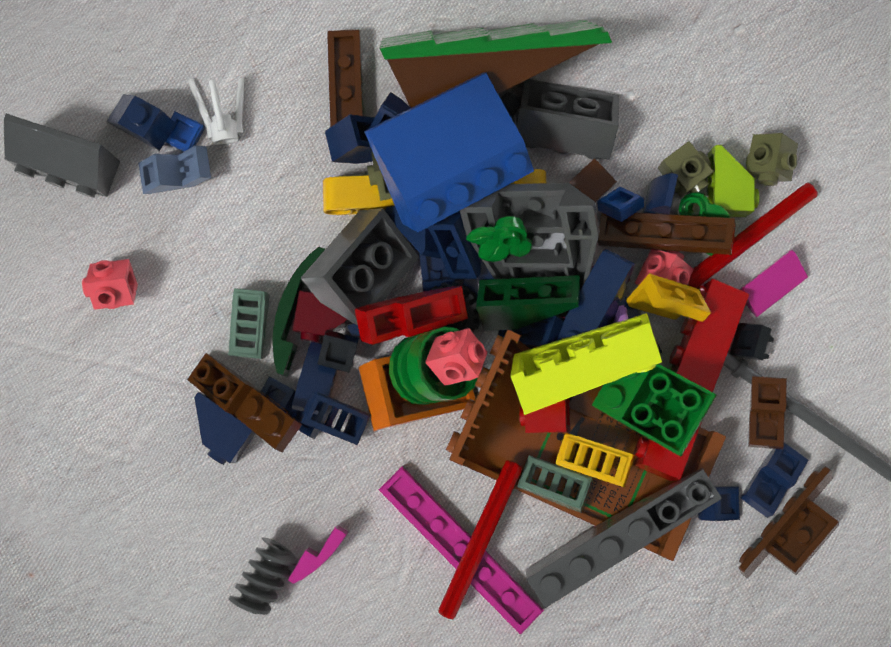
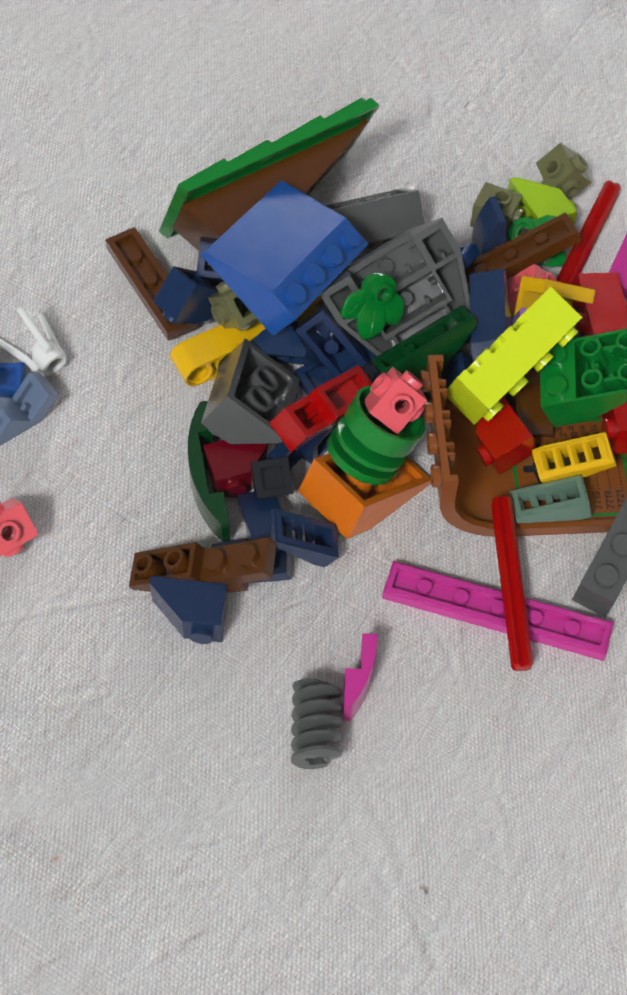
camera: 30 degrees left, 25 degrees down
sand green slope [228,288,270,359] -> none

